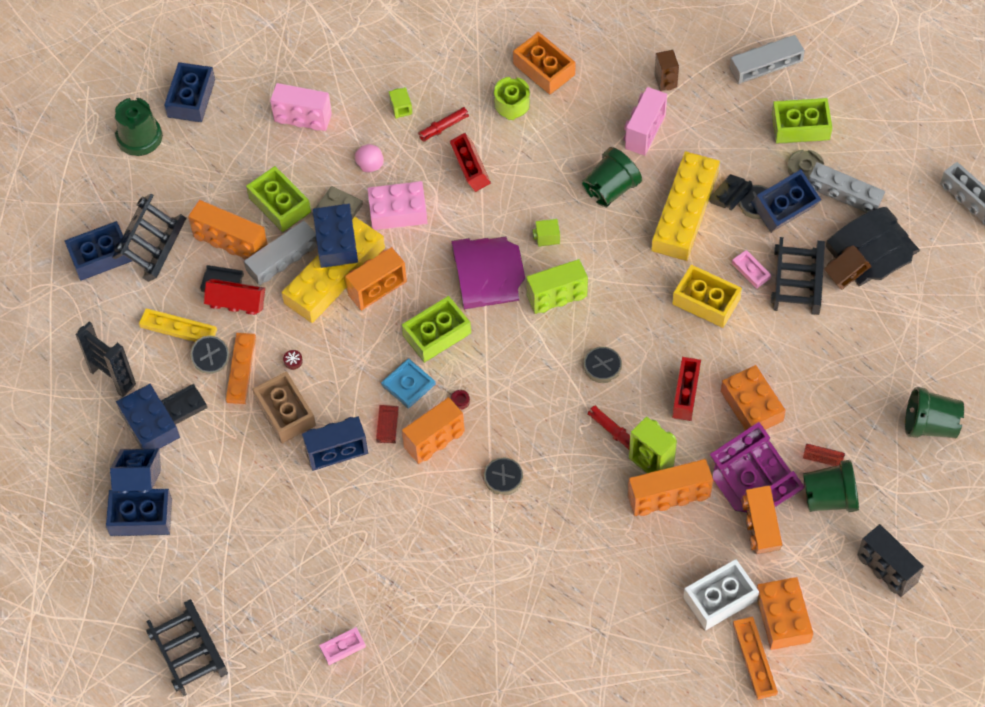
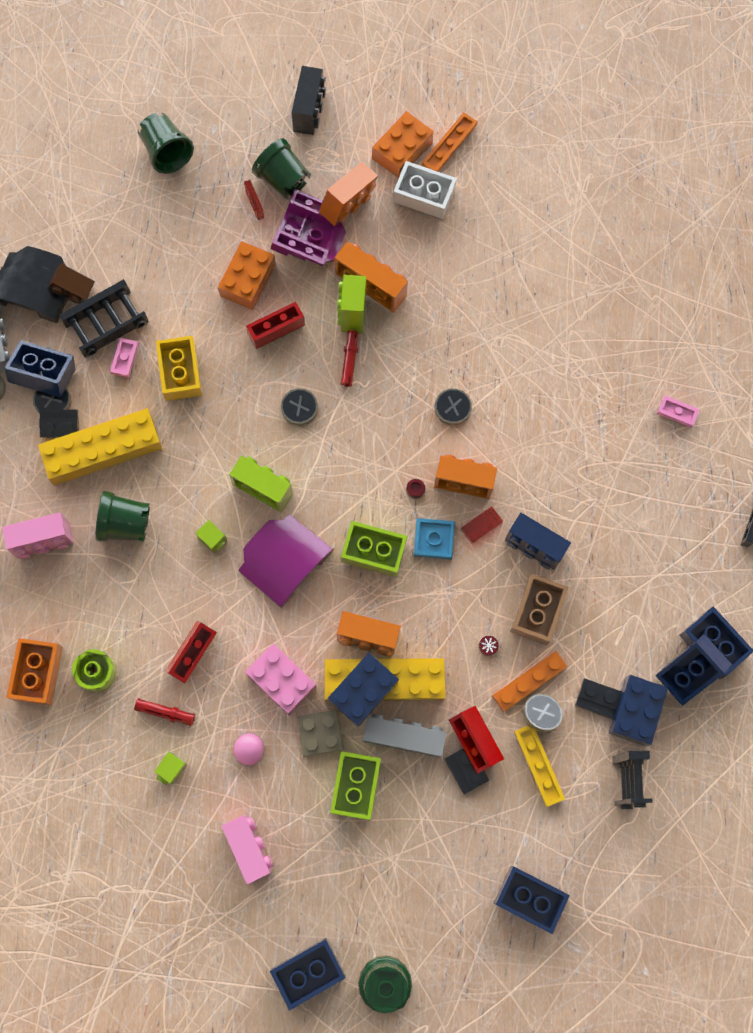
camera: 135 degrees left, 15 degrees up
black fence [112,194,187,282] -> none
orange brick [188,200,268,260] -> none

